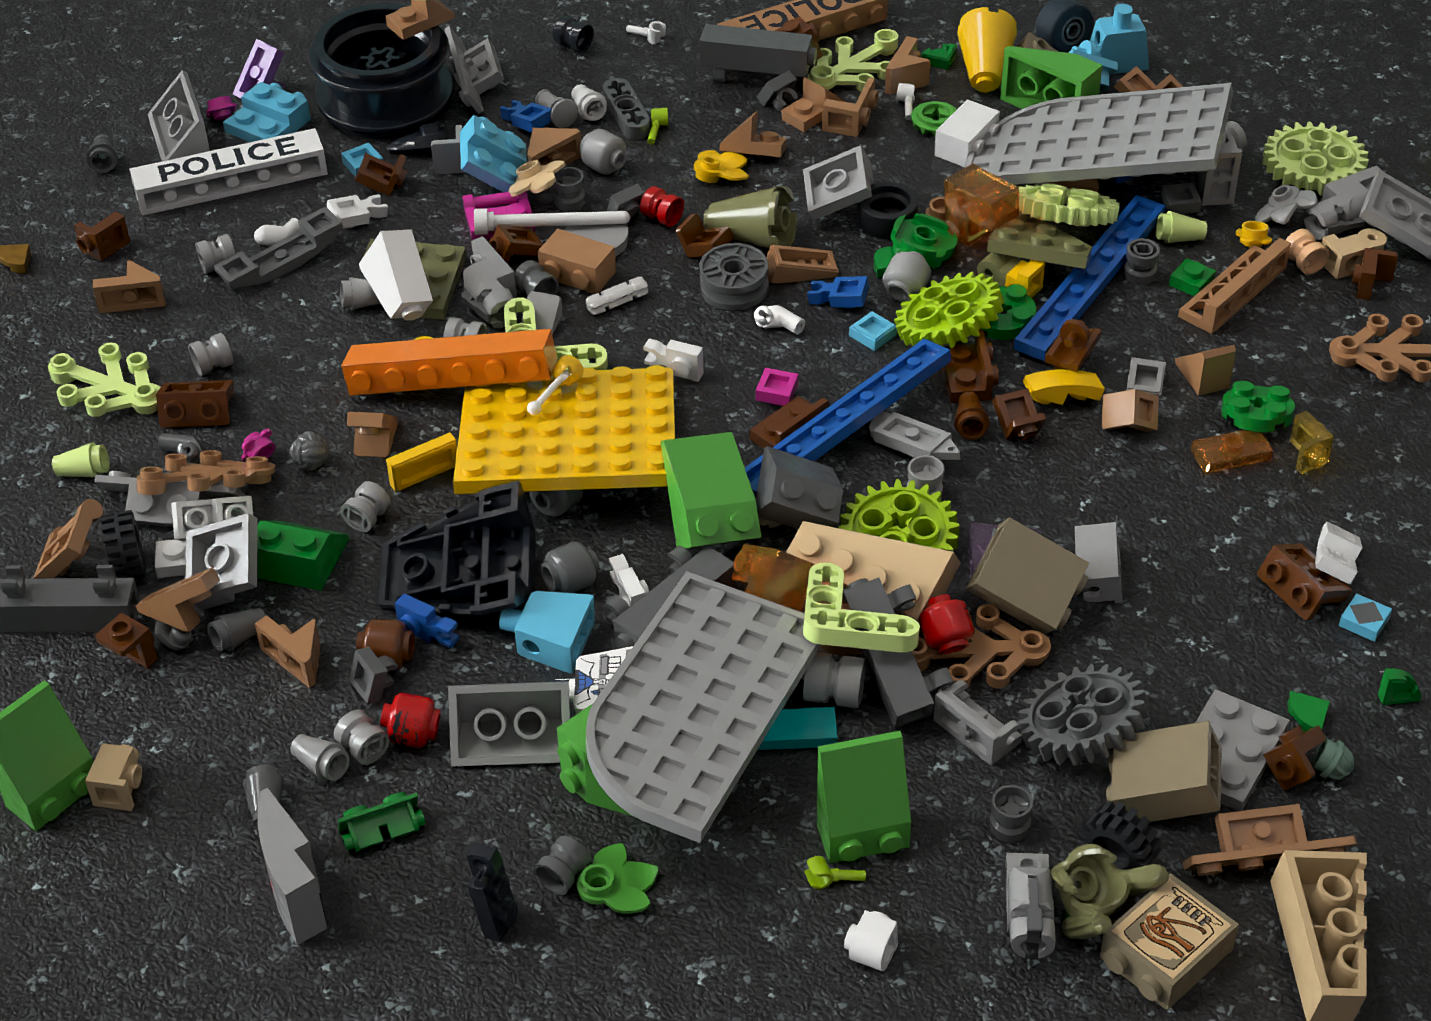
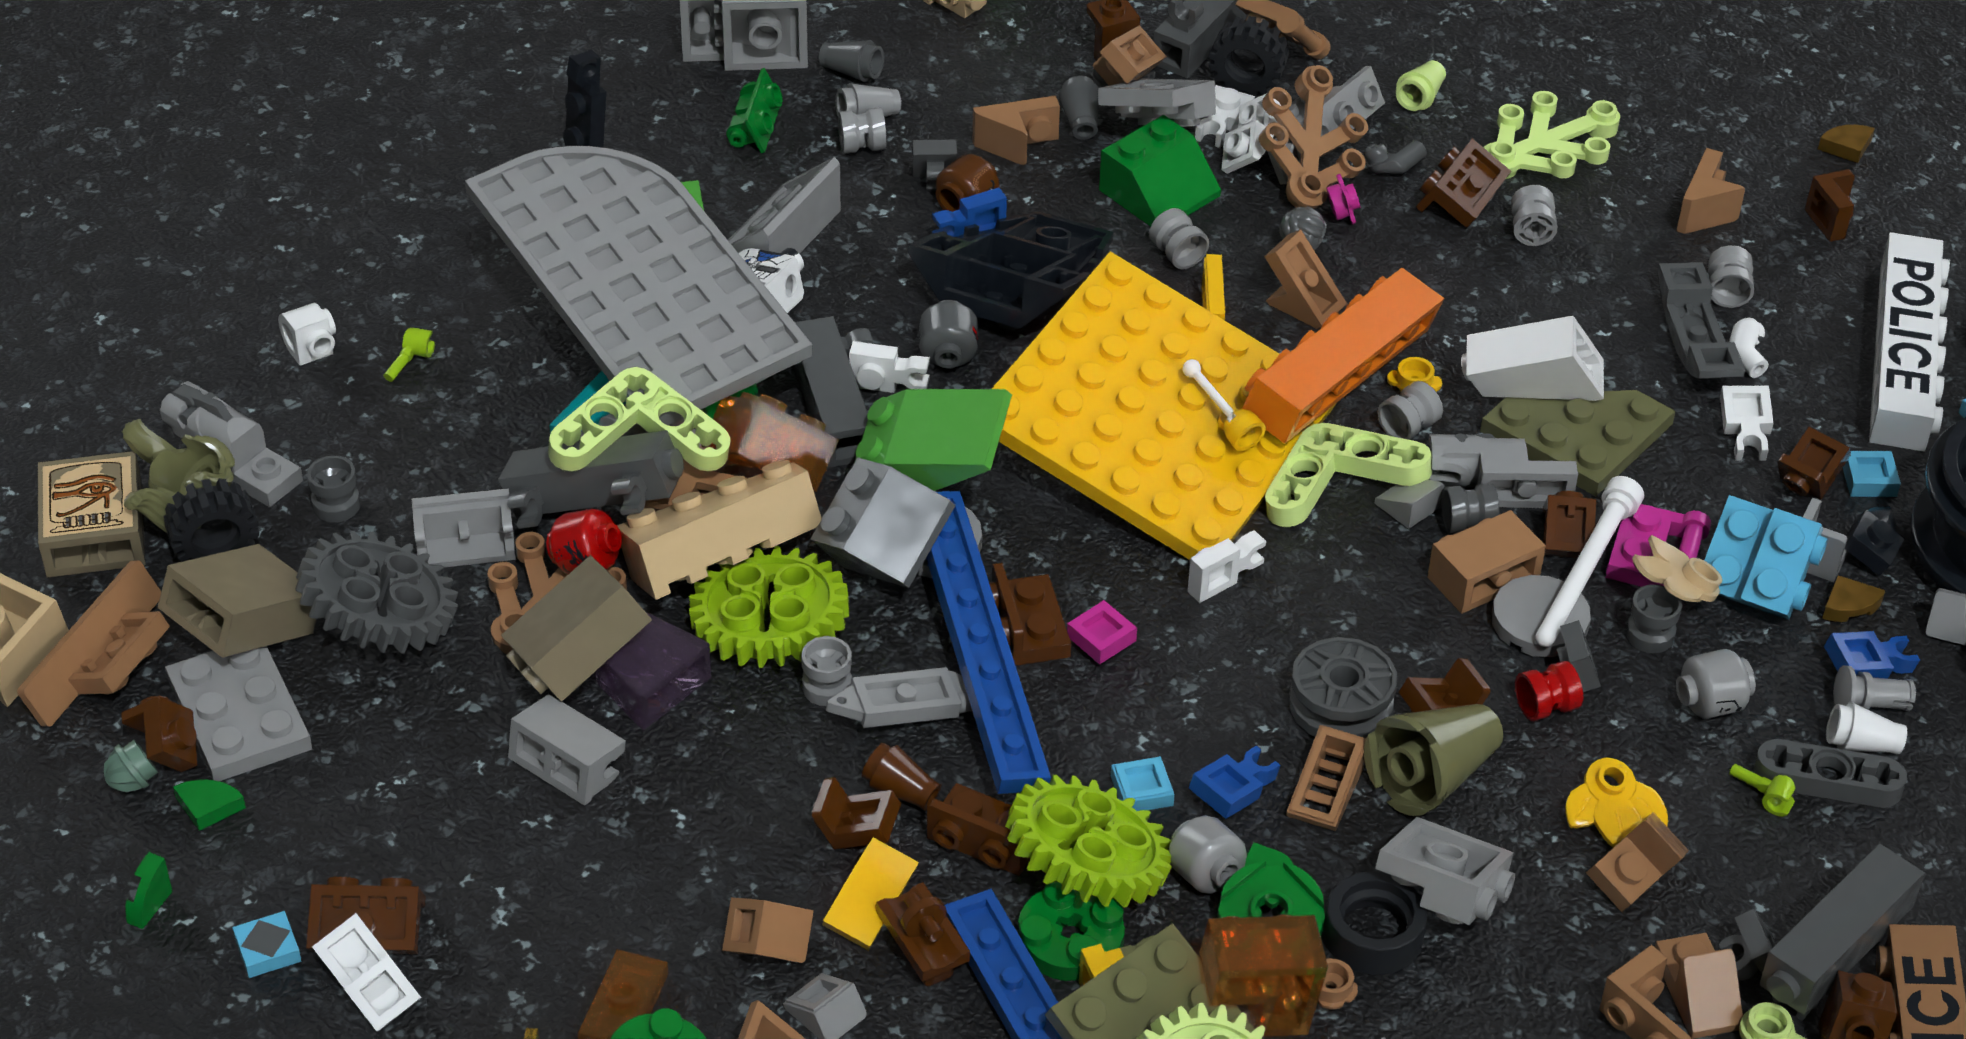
camera: 120 degrees right, 0 degrees up
red head [380,692,441,748] -> none
medium azure torso [499,591,595,674] -> none
medium nougat slope [528,128,581,166] -> none
white axle [586,277,648,315] -> none
white arm [754,305,805,334] -> none
bright green slope [817,731,911,863] -> none

